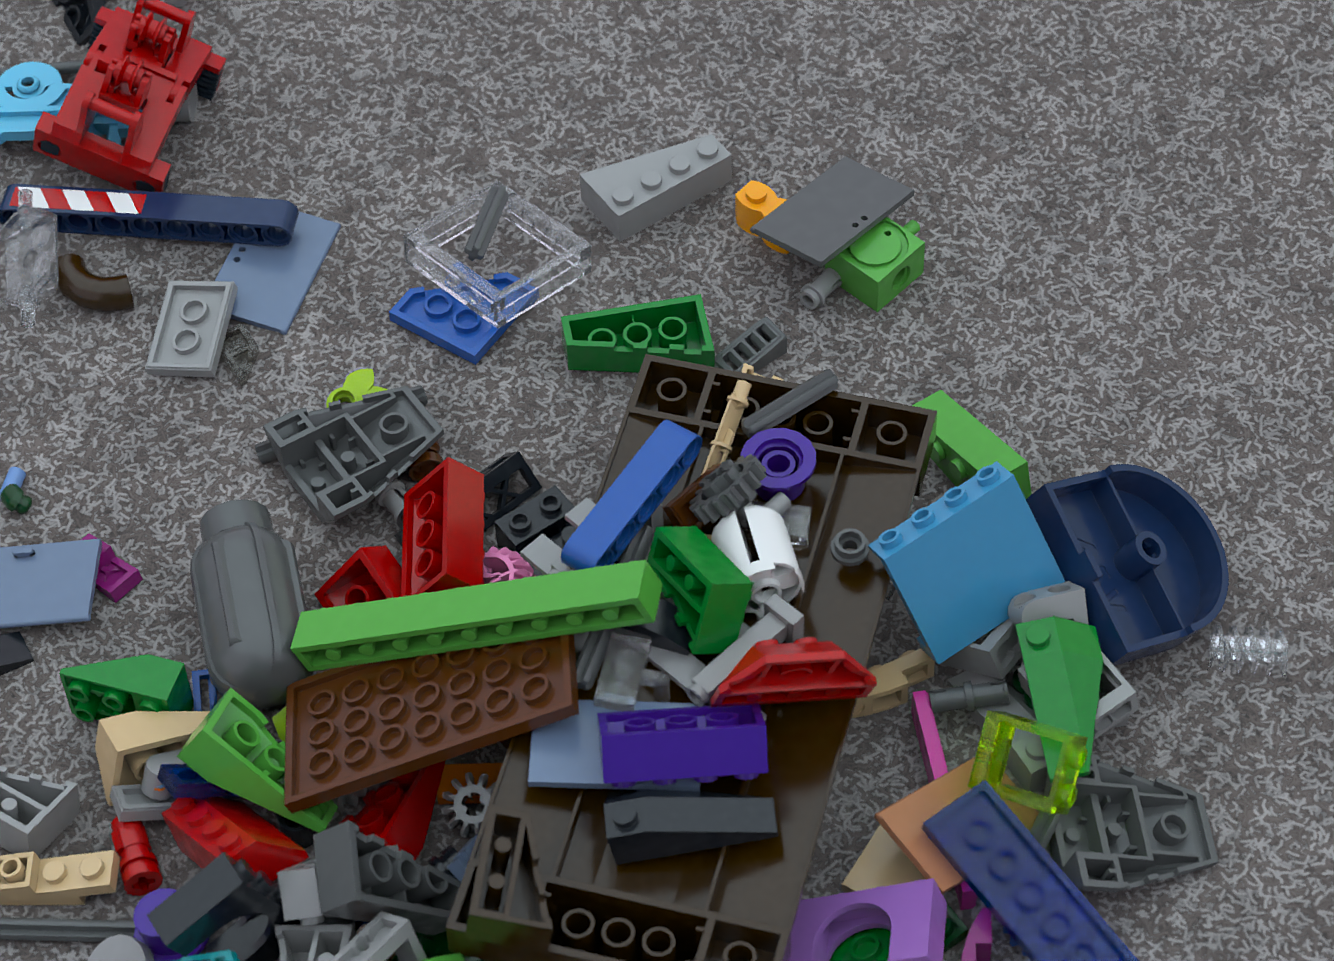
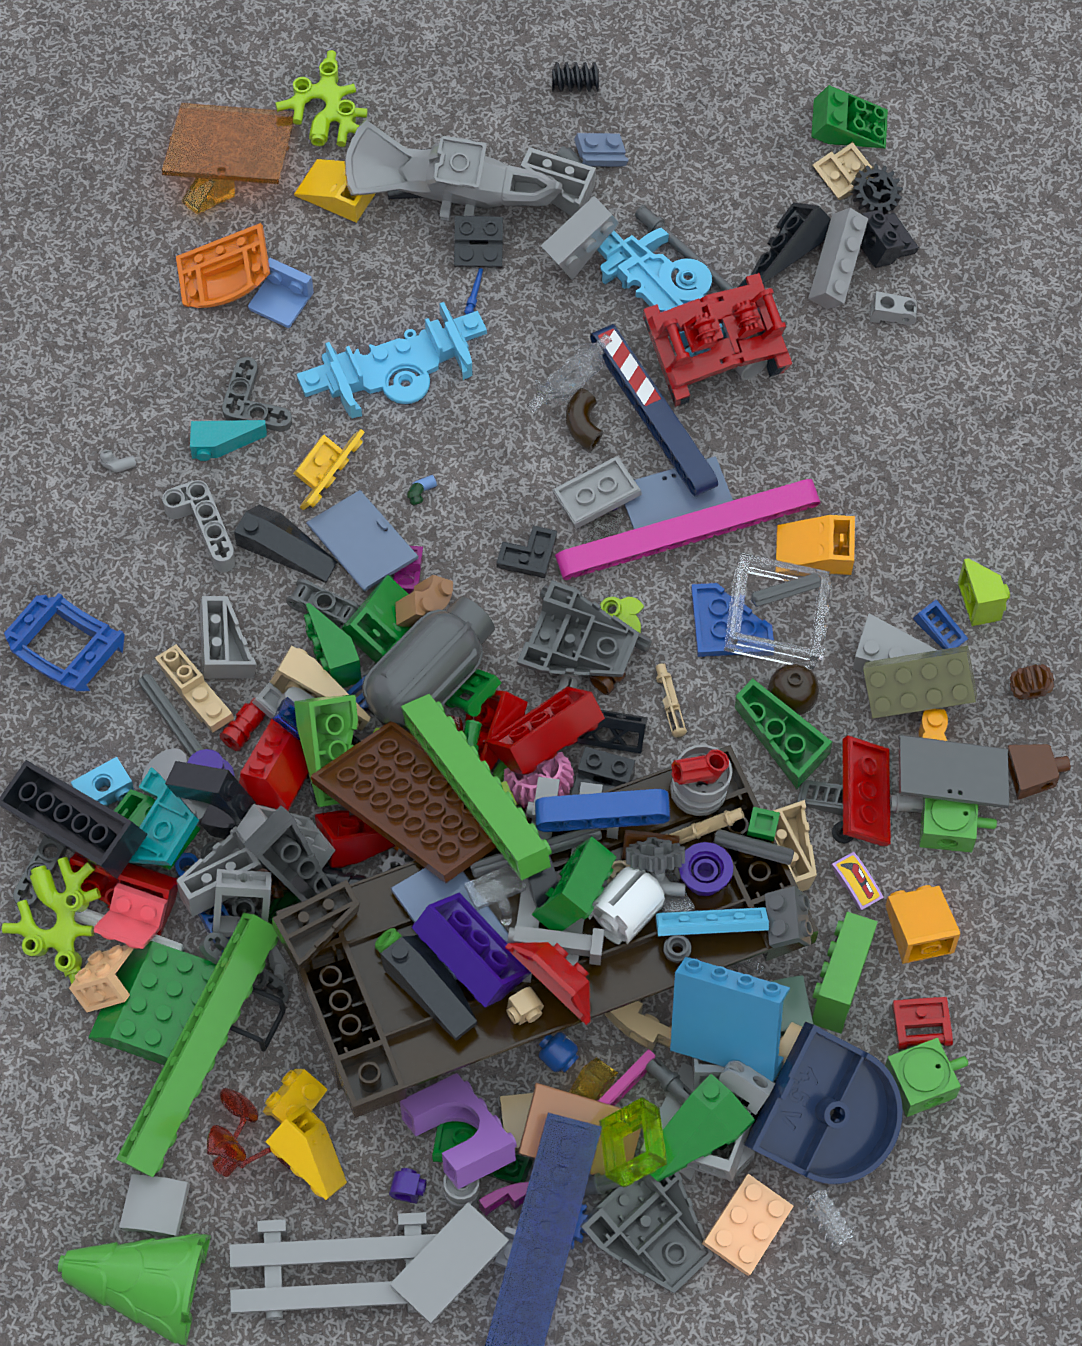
camera: 50 degrees right, 10 degrees up
none -> dark grey piece [286,578,360,629]
none -> green slope [341,575,411,663]
none -> bright green tile [375,928,402,953]
none -> medium nougat brick [395,575,453,627]
none -> green plate [444,669,502,717]
none -> black plate [496,525,557,578]
none -> tan plate [507,987,544,1025]
none -> blue head [538,1032,579,1073]
none -> dark pink beam [555,479,821,580]
none -> clear yellow slope [569,1057,618,1101]
none -> tan piece [655,664,687,738]
none -> medium azure tile [656,907,769,936]
none -> light grey wheel [670,744,732,816]
none -> red piece [671,749,729,785]
none -> light nougat plate [702,1174,794,1276]
none -> green plate [747,807,780,841]
none -> dark grey bracket [765,886,813,948]
none -> dark brown cylinder [768,664,819,715]
none -> light orange slope [776,515,855,575]
none -> slope [830,852,884,910]
none -> black piece [832,820,854,844]
none -> red tile [842,735,891,846]
none -> olive piece [863,645,977,719]
none -> light orange slope [885,885,960,964]
none -> bright green piece [885,1038,969,1117]
none -> red plate [892,997,953,1050]
none -> blue slope [913,600,968,649]
none -> lime slope [958,558,1010,626]
none -> reddish brown torso [1007,744,1071,800]
none -> reddish brown gear [1010,664,1054,700]

